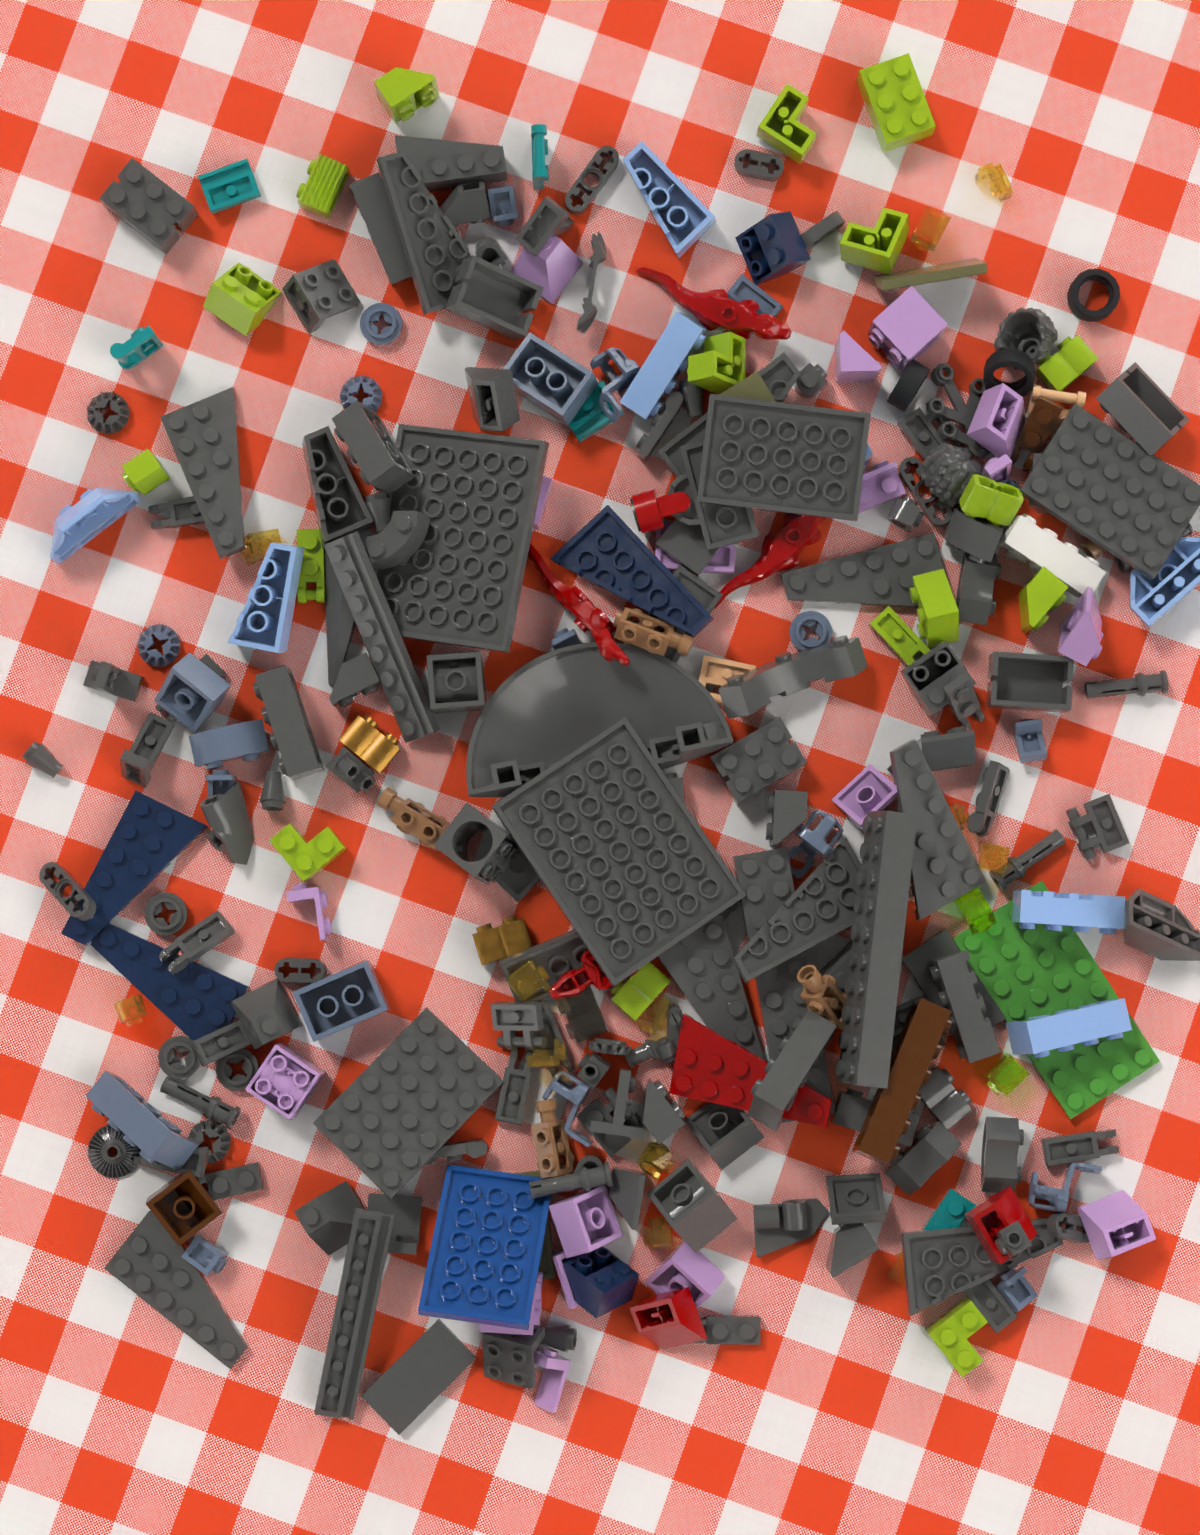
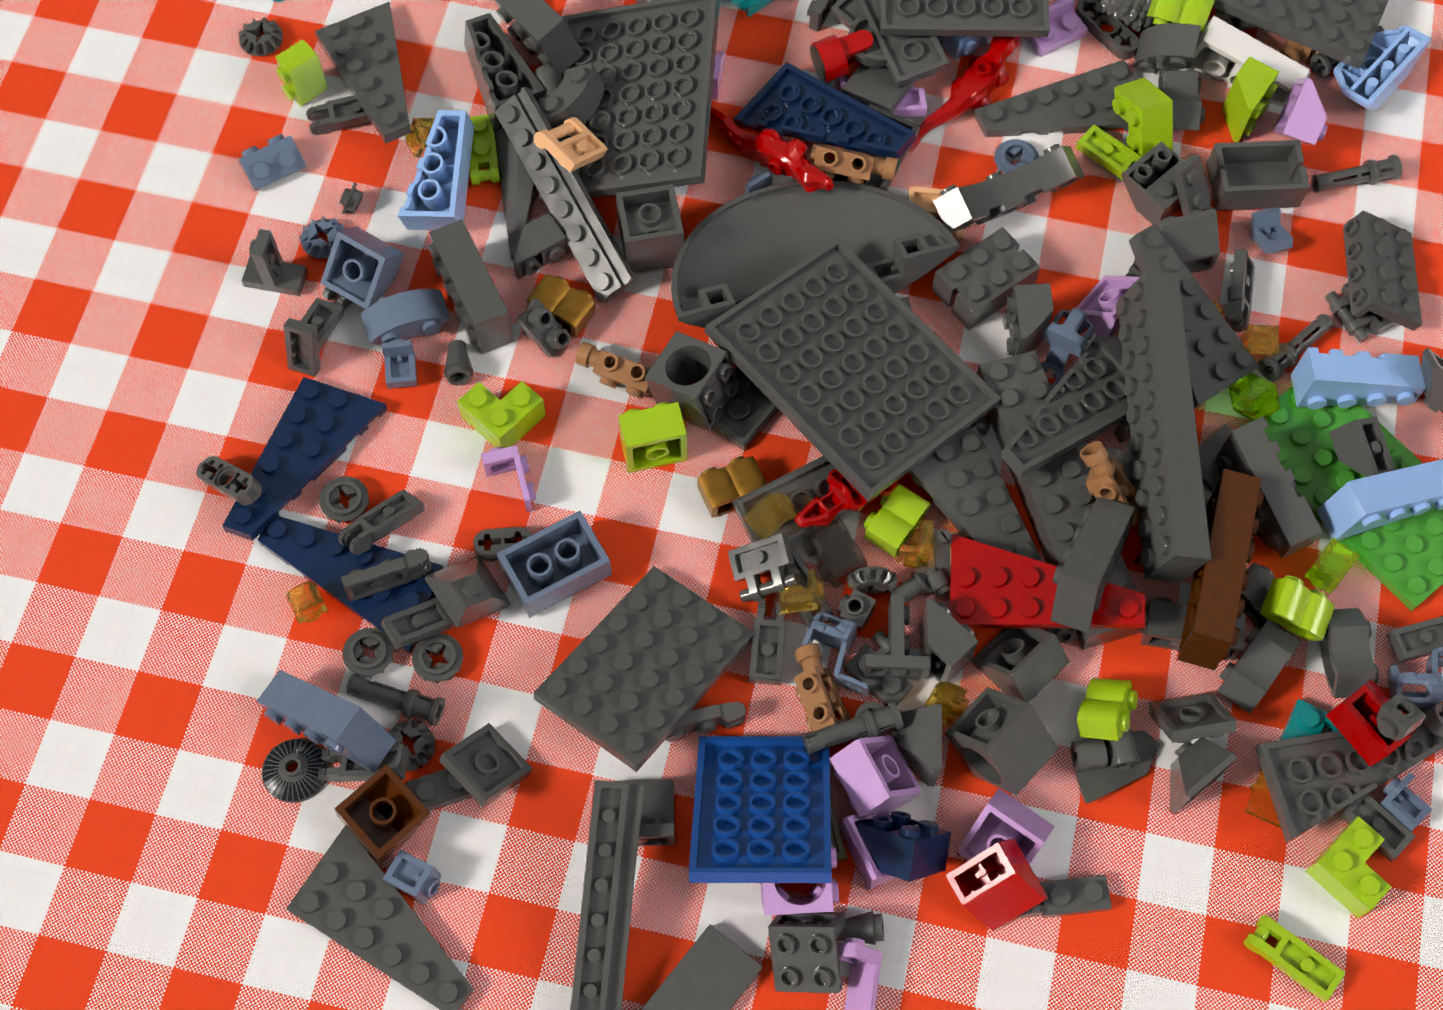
camera: 10 degrees left, 20 degrees down
dark grey cone [22,741,63,778] -> none
light blue wedge [50,487,142,565] -> none
dark grey panel [200,781,254,865] -> none
lavender brick [245,1042,326,1120] -> none
dark grey slope [294,1181,364,1256] -> none
clear yellow plate [644,1216,672,1251] -> none
dark grey plate [887,497,925,532] -> none
none -> sand blue bracket [238,134,307,191]
none -> dark grey plate [339,182,364,215]
none -> dark grey hinge [341,548,432,602]
none -> dark grey plate [439,723,533,807]
none -> light nougat plate [534,117,608,172]
none -> lime brick [618,402,687,473]
none -> lime brick [1077,677,1138,741]
none -> lime plate [1243,915,1346,1002]
none -> lime brick [1260,575,1335,641]
none -> dark grey slope [1329,416,1396,477]
none -> dark grey bracket [1343,210,1422,331]

